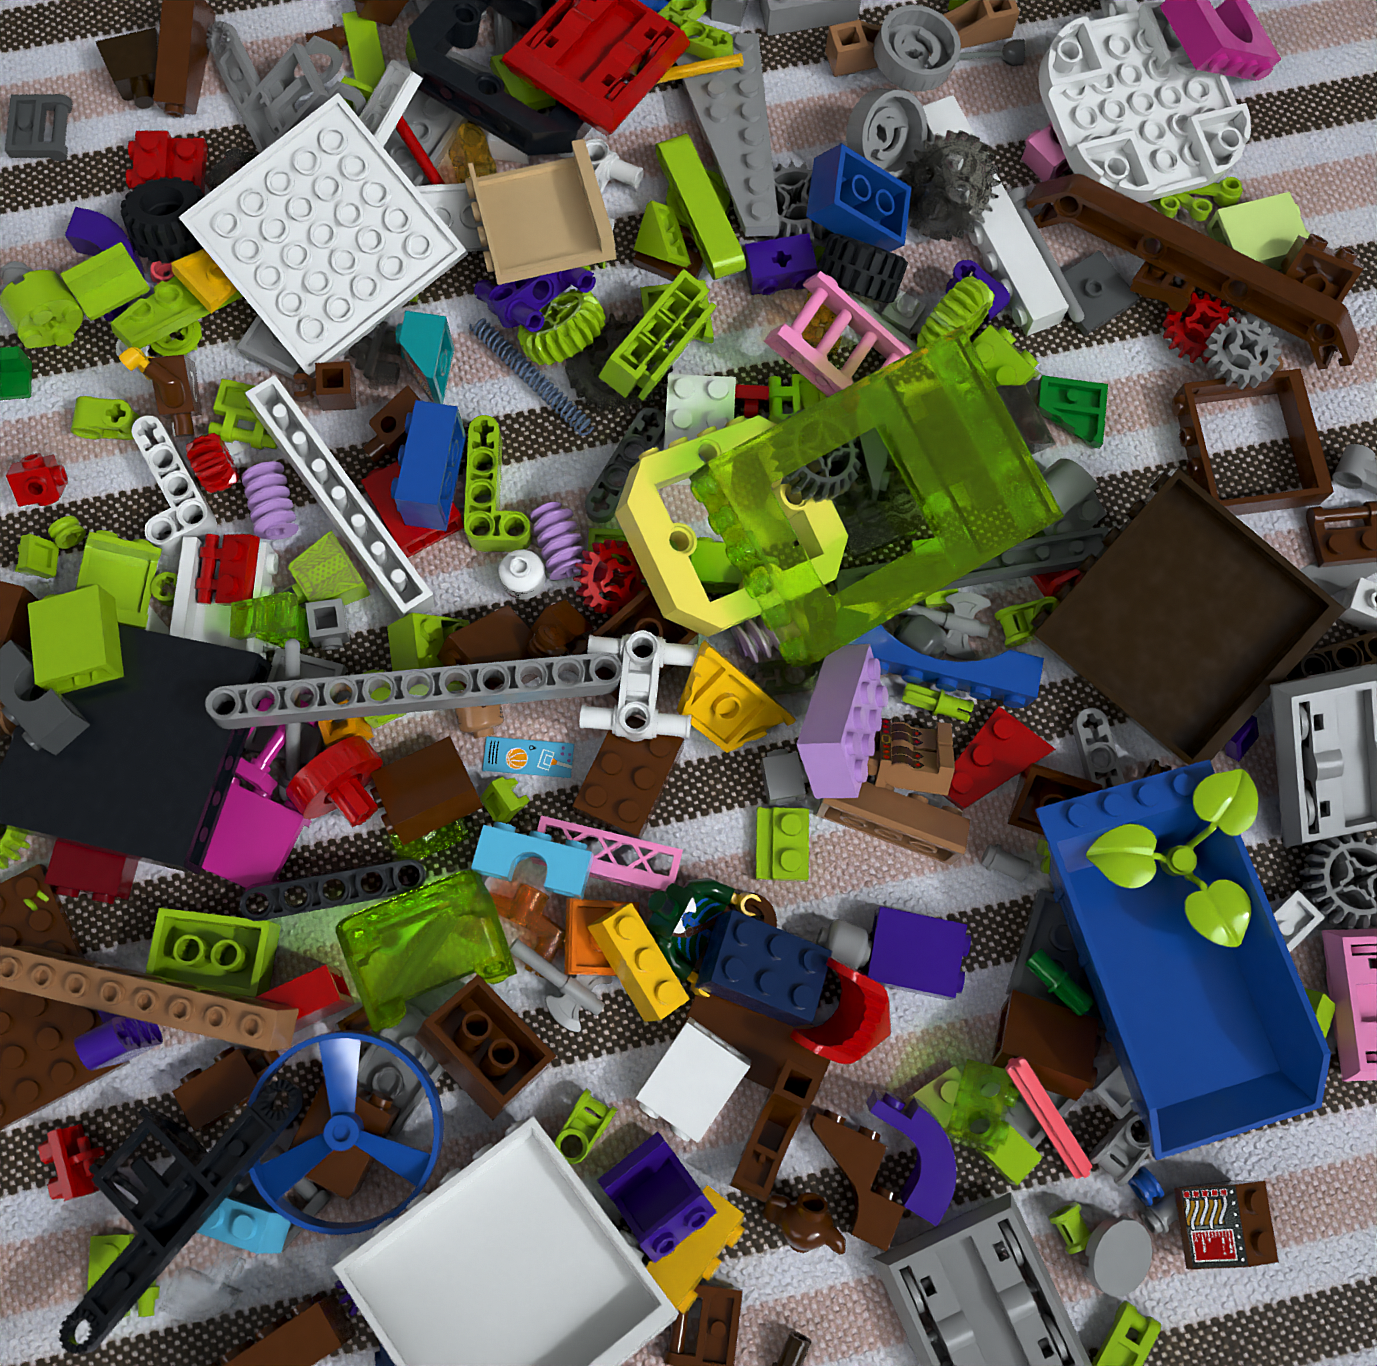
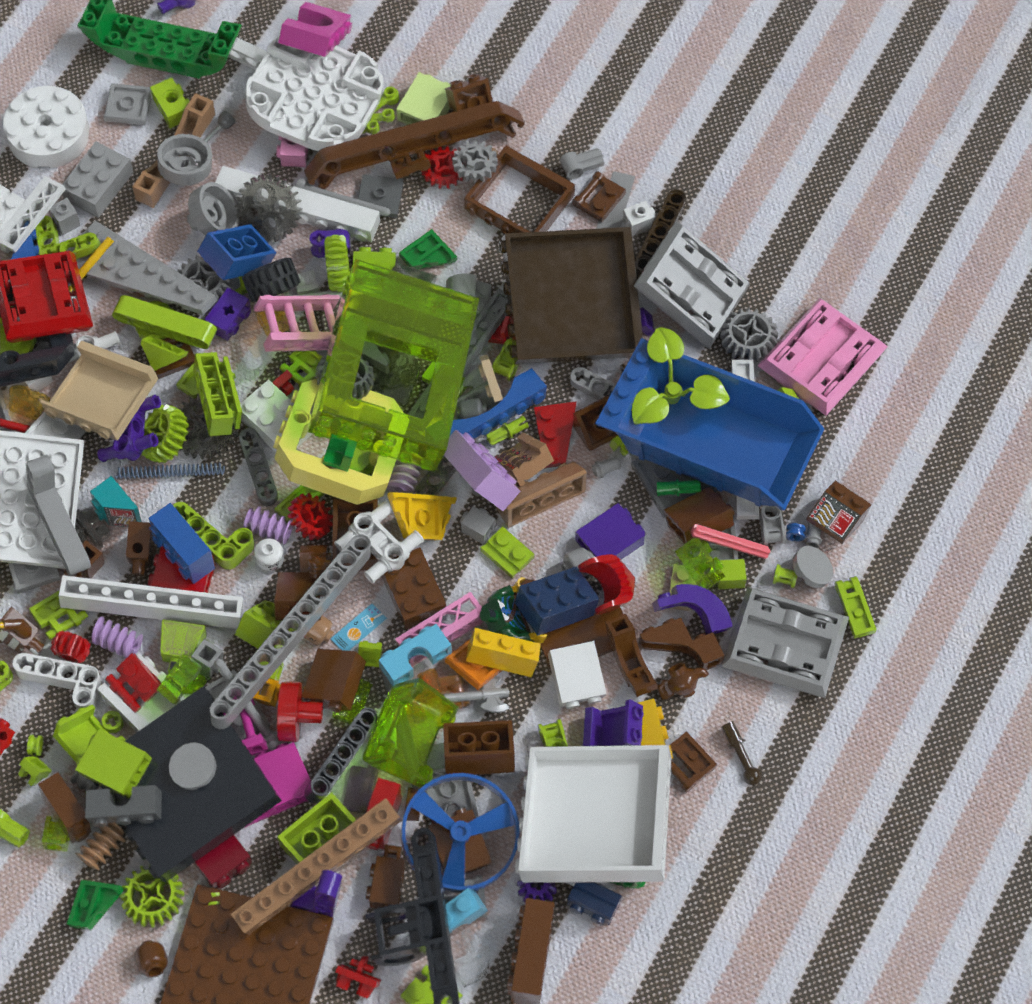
camera: 45 degrees left, 10 degrees down
none -> light grey beam [25,455,91,576]
none -> light grey tile [169,743,217,790]
none -> green panel [323,434,357,472]
none -> panel [343,762,379,814]
none -> tan wing [478,354,503,402]

